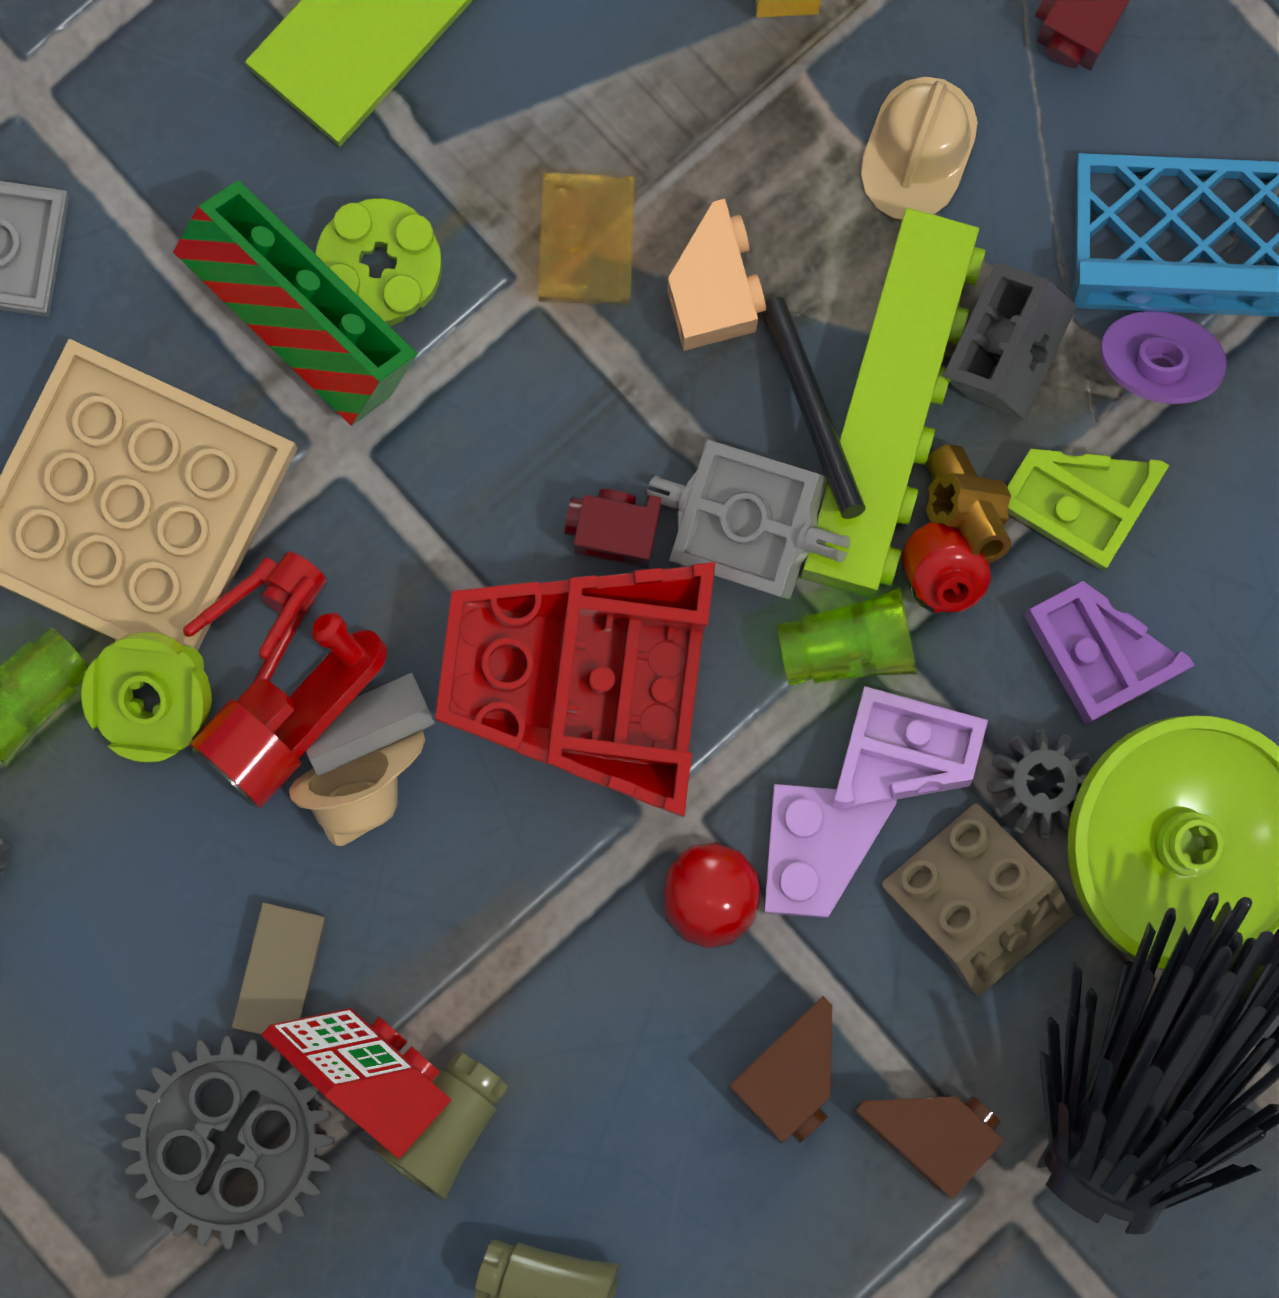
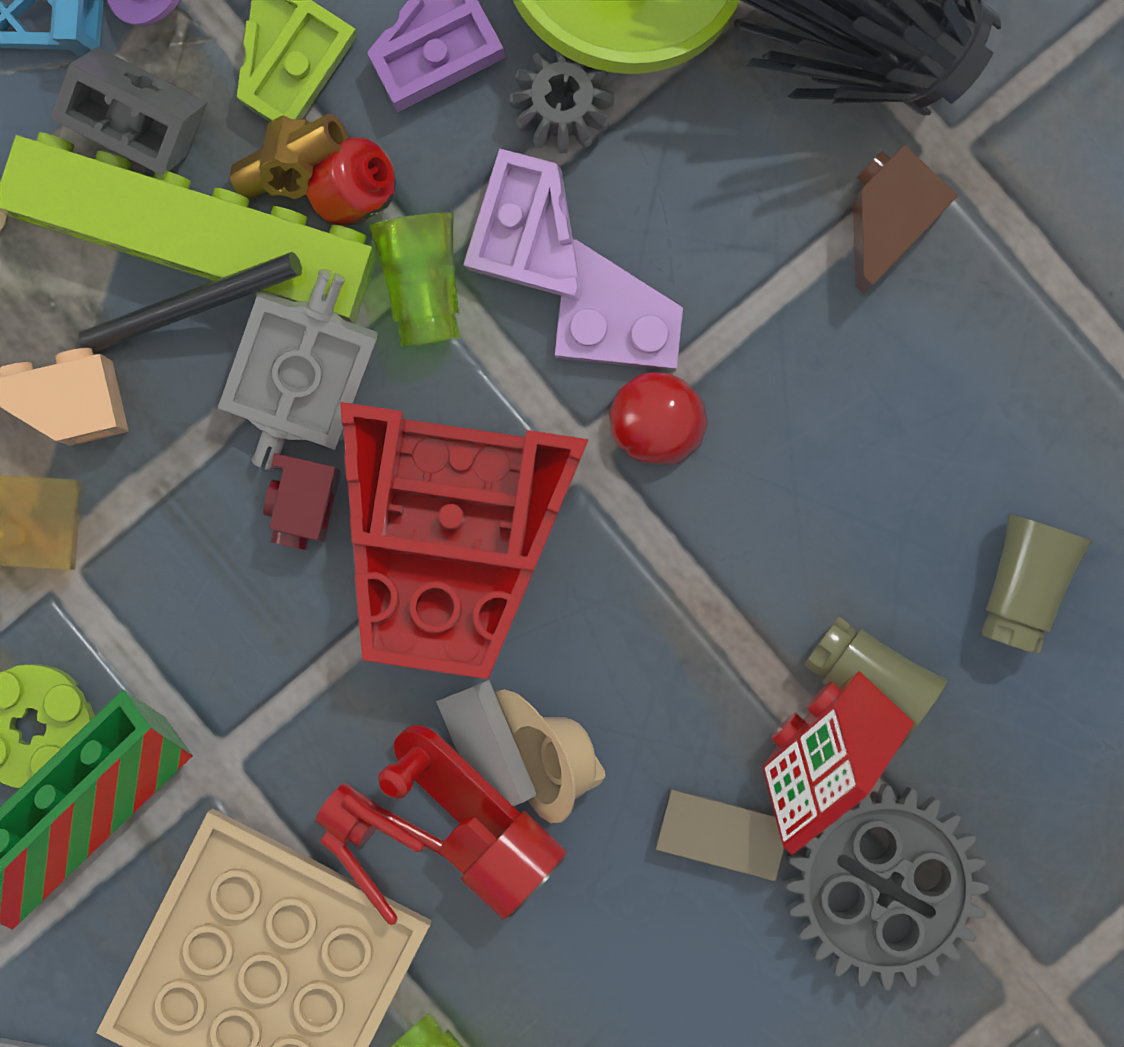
camera: 90 degrees left, 5 degrees up
lime plate [81,632,212,763] -> none
reddish brown slope [727,996,832,1143] -> none
dark tan bracket [882,804,1074,998] -> none

